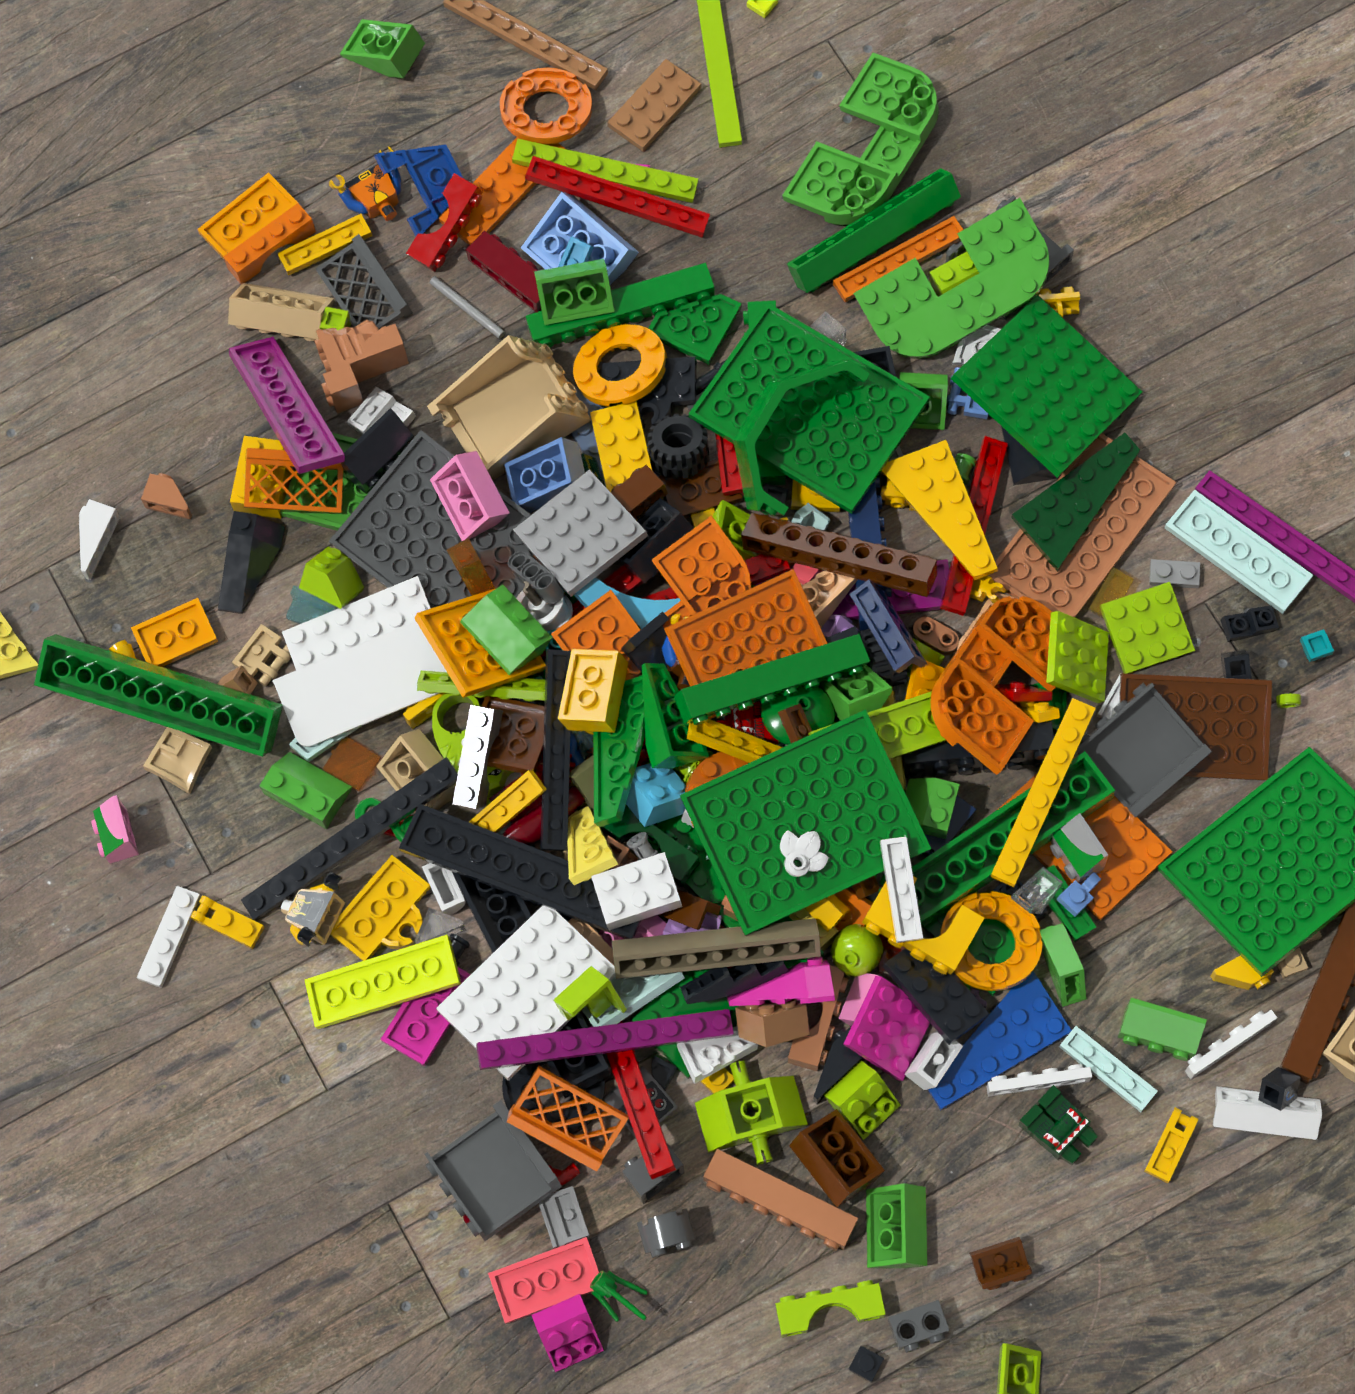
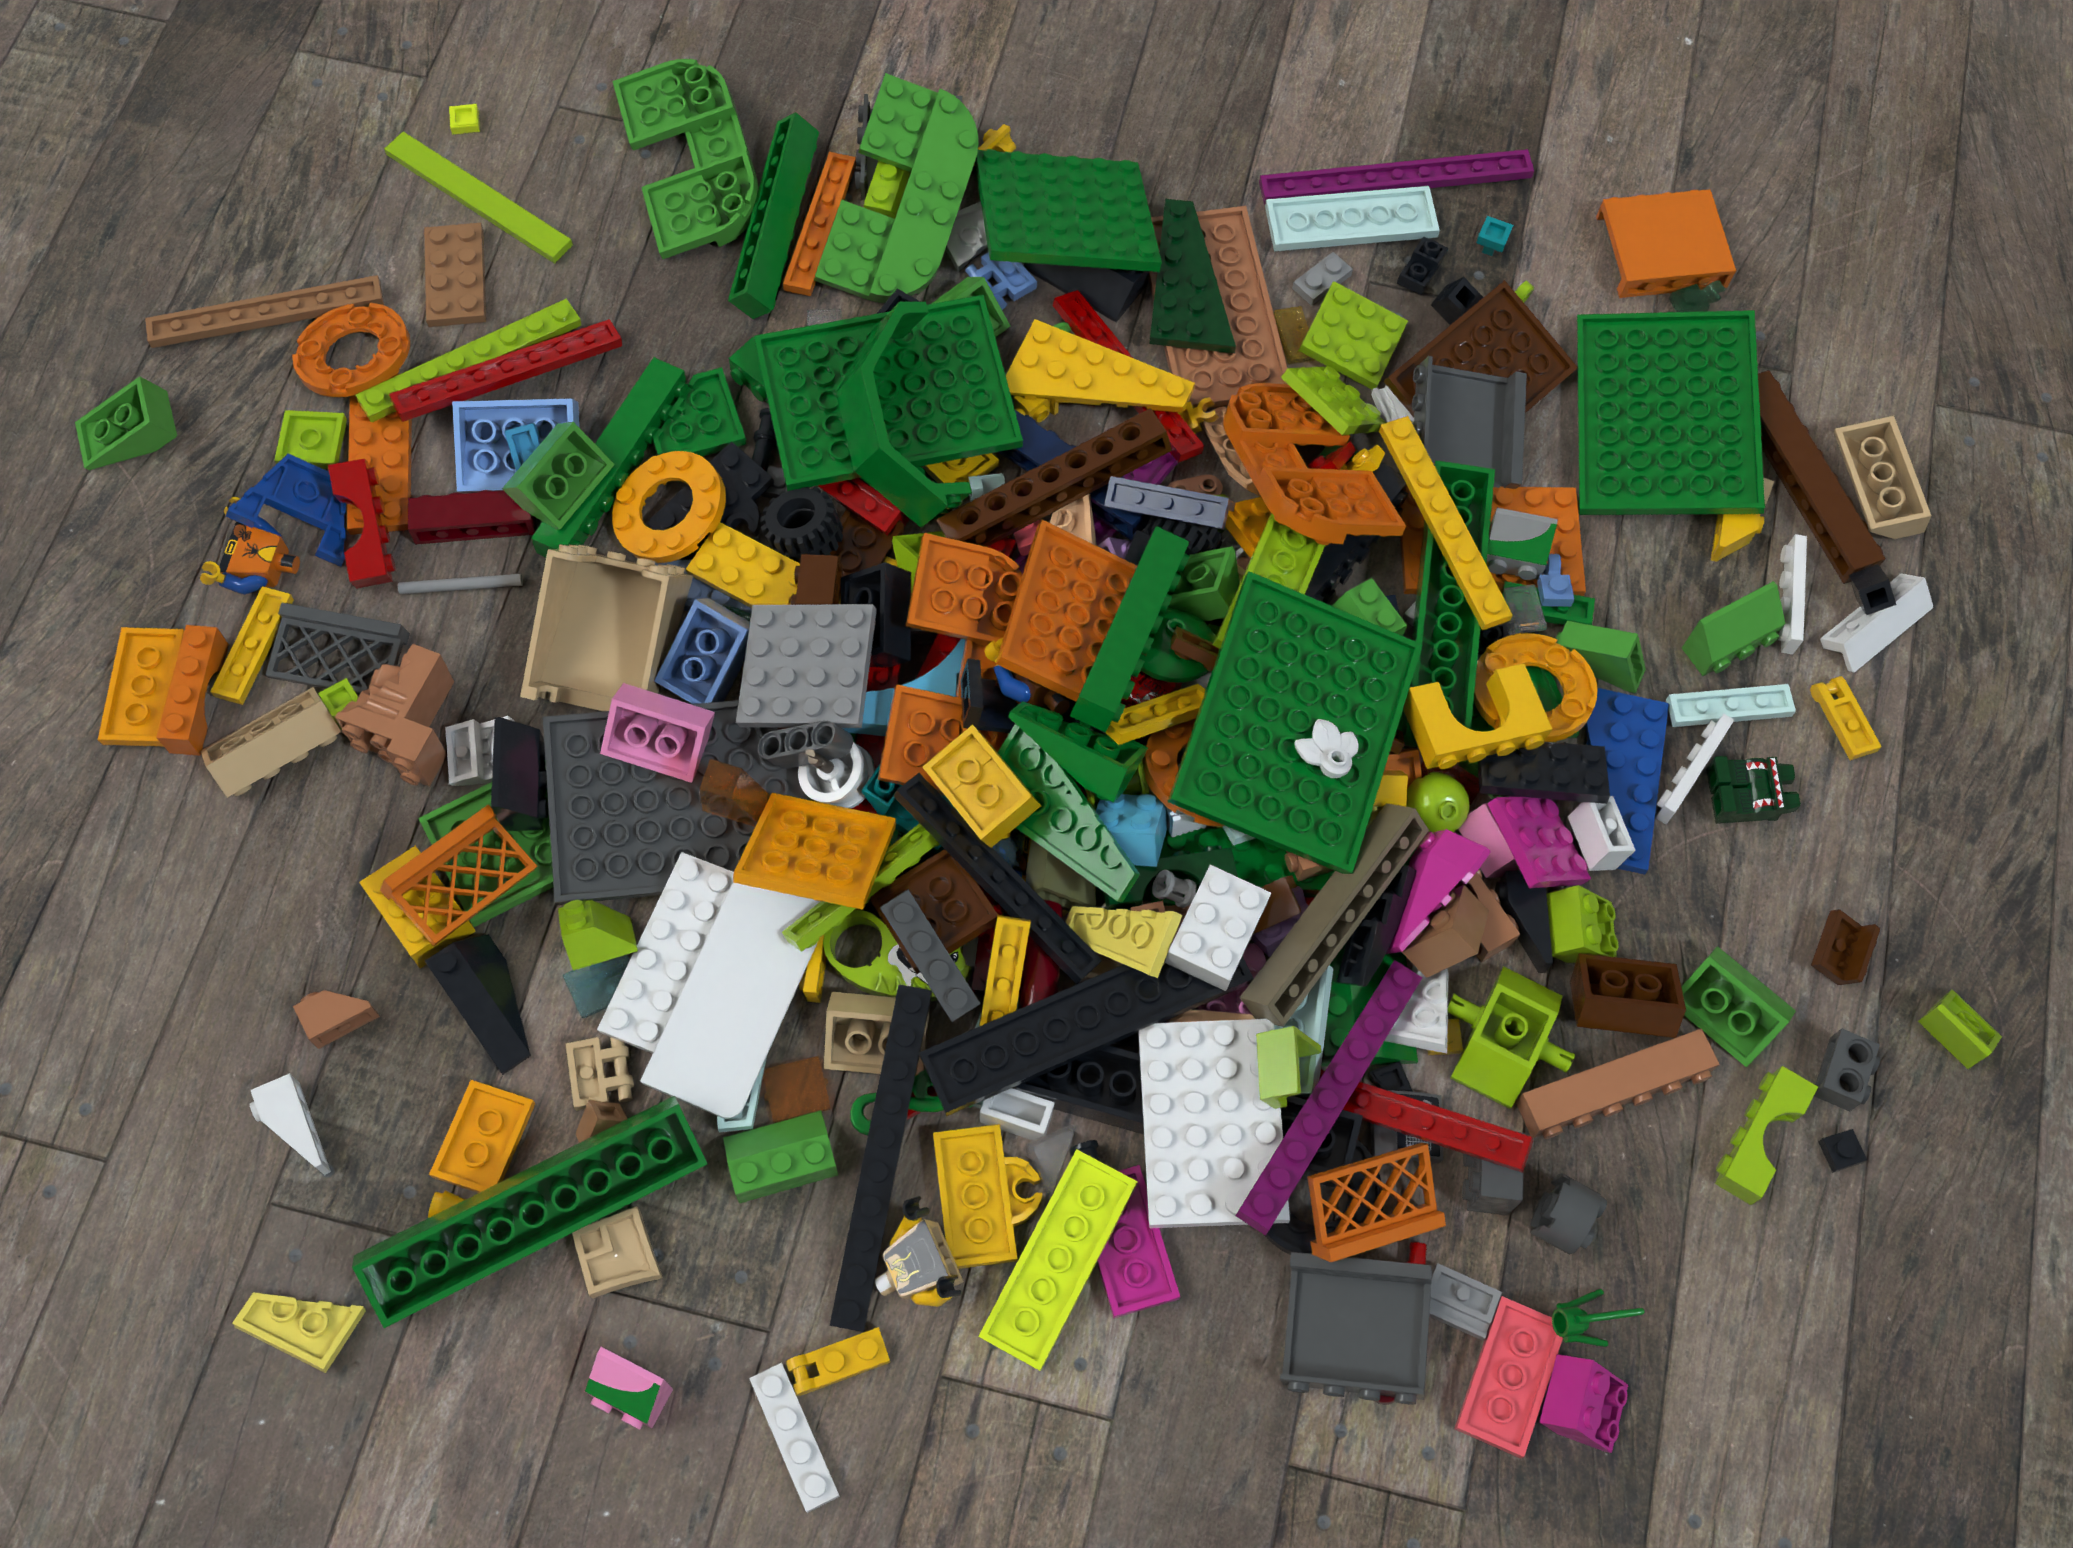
camera: 55 degrees left, 5 degrees down
magenta plate [229,337,345,474] -> none
bright green slope [460,585,553,675] -> none
white plate [880,837,923,943] -> none
none -> lime plate [274,410,347,469]

